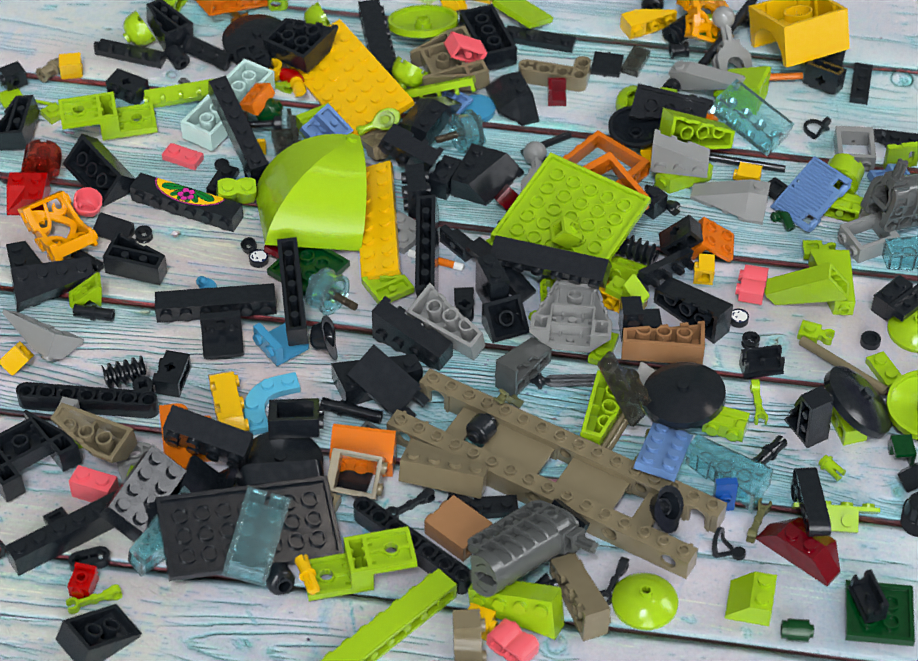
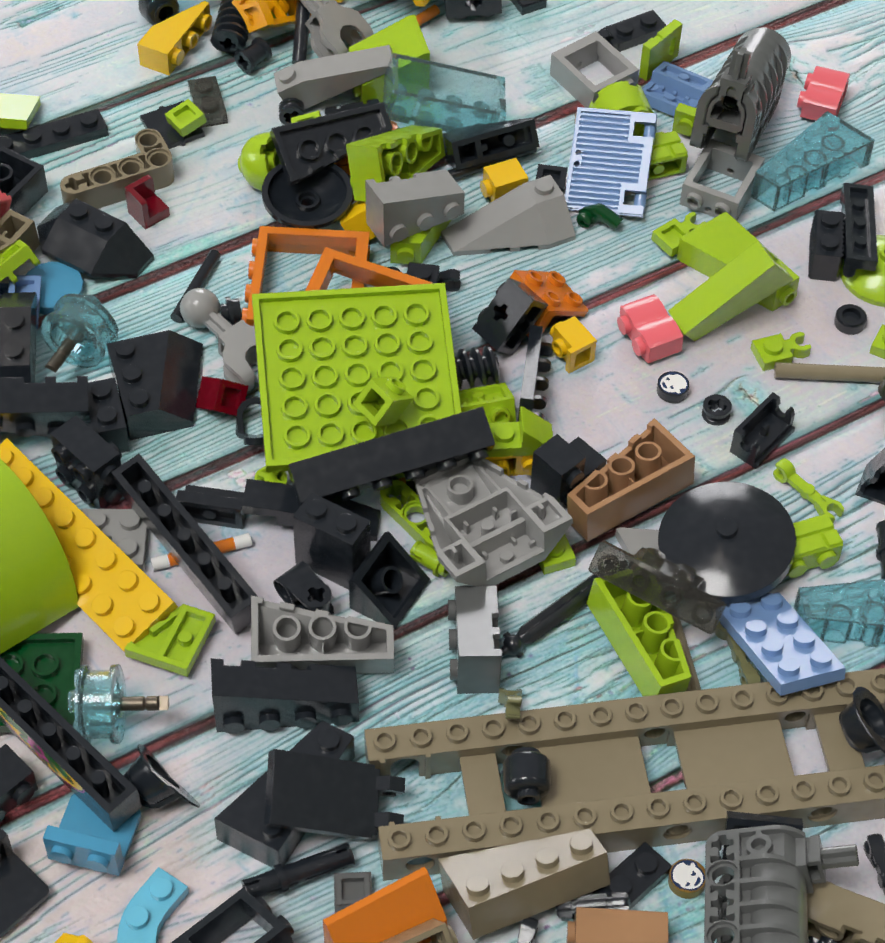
camera: 40 degrees left, 5 degrees up
black wedge [654,277,733,344] -> none
black piece [803,117,832,139] -> none
none -> lime plate [165,99,207,137]
none -> black slope [442,117,540,171]

